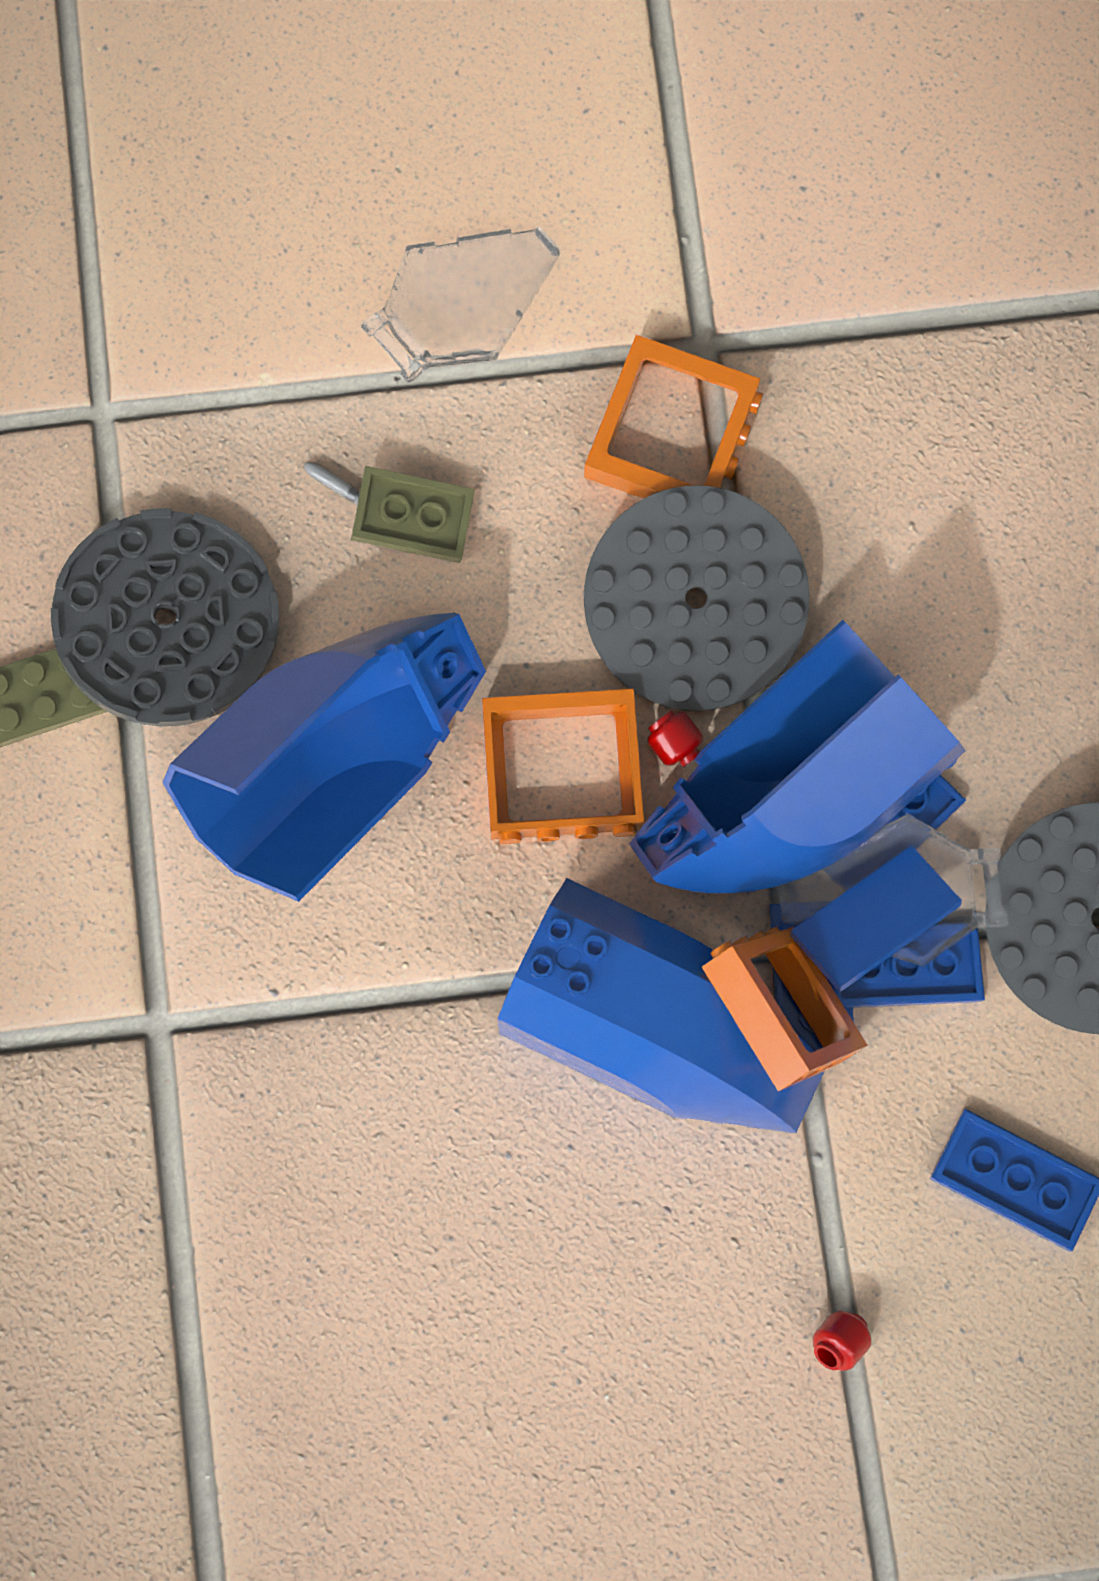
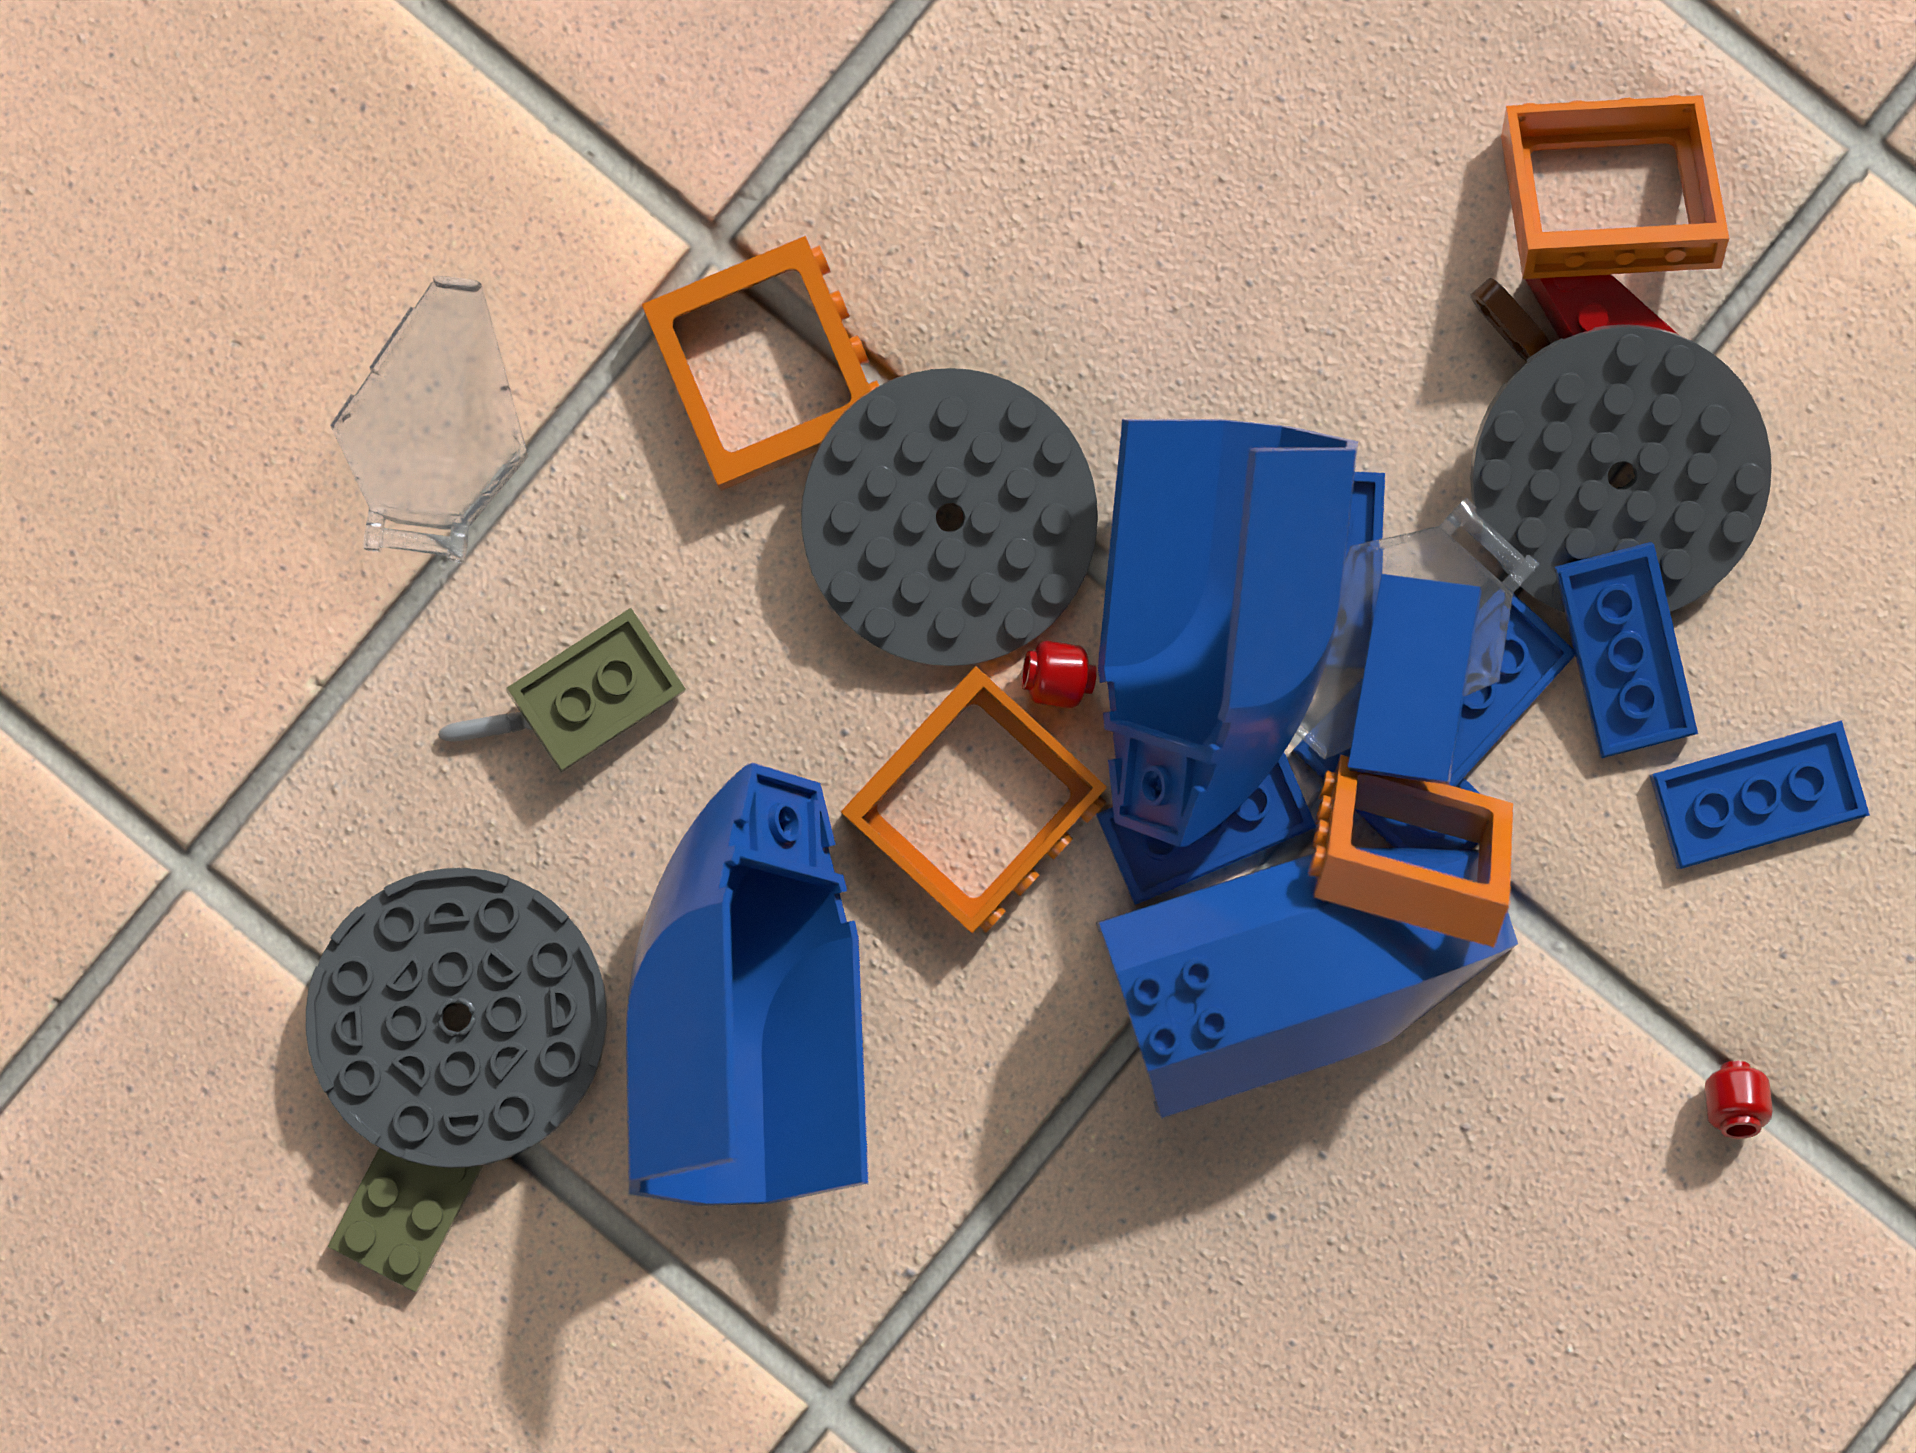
camera: 40 degrees left, 10 degrees up
none -> blue tile [1096,752,1317,905]
none -> blue tile [1554,542,1698,758]

